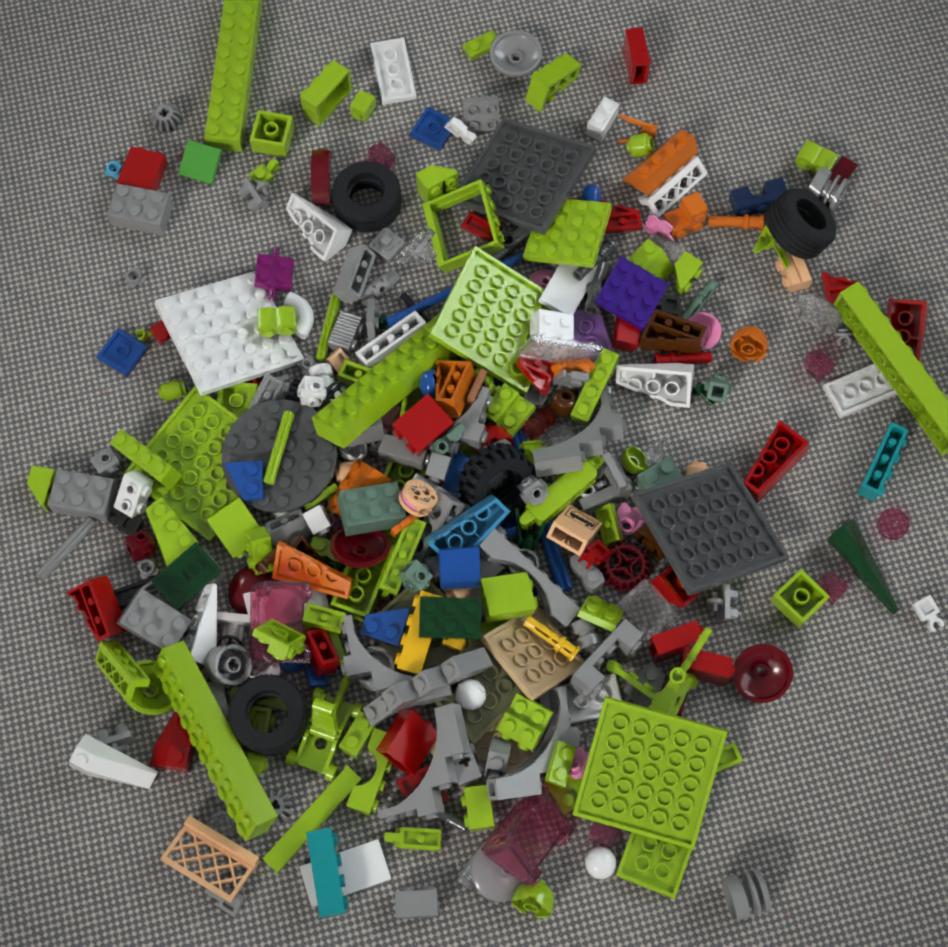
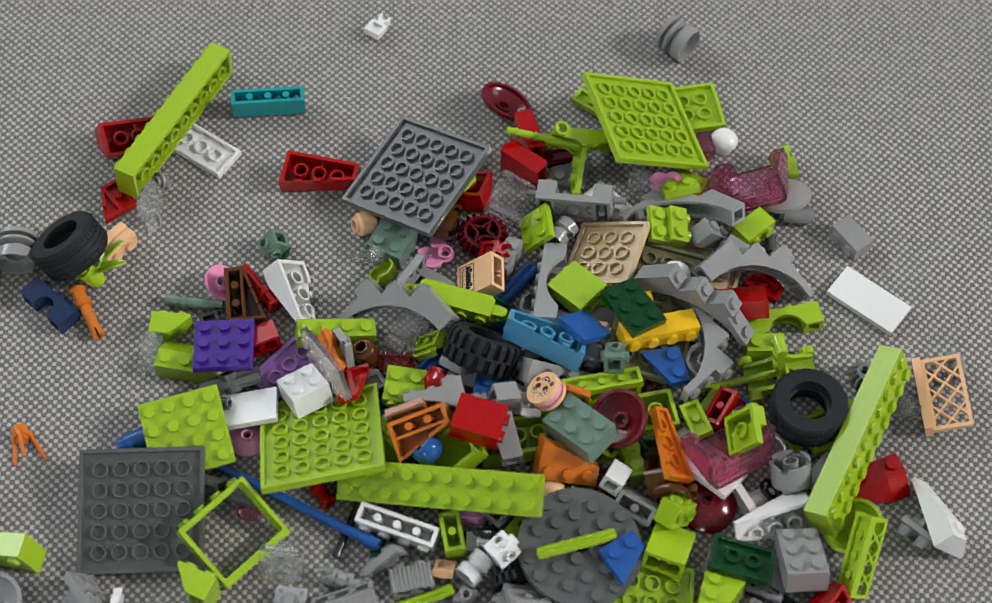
camera: 125 degrees left, 10 degrees down
lime tile [262,766,362,873] -> none
teal brick [306,828,349,919] -> none
lime hinge [384,827,442,851] -> none
sand green plate [432,423,466,454] -> none
red tile [461,211,501,242] -> none
light grey brick [516,474,549,506] -> none
yellow pin [523,615,581,662] -> none
white brick [586,97,619,141] -> none
lime plate [595,503,624,547] -> none
red wing [601,200,642,234] -> none
orange slope [623,130,698,196] -> none
lime head [626,133,654,158] -> none
white fence [638,156,708,218] -> none
bright pink plate [644,215,674,242] -> none
orange brick [662,192,708,239] -> none
orange cylinder [730,325,768,362] -> none
lime brick [770,569,830,629] -> none
clear pink brick [803,349,836,382] -> none
clear pink brick [817,571,849,606] -> none
dark green wedge [827,519,899,615] -> none
clear pink piece [877,508,910,540] -> none

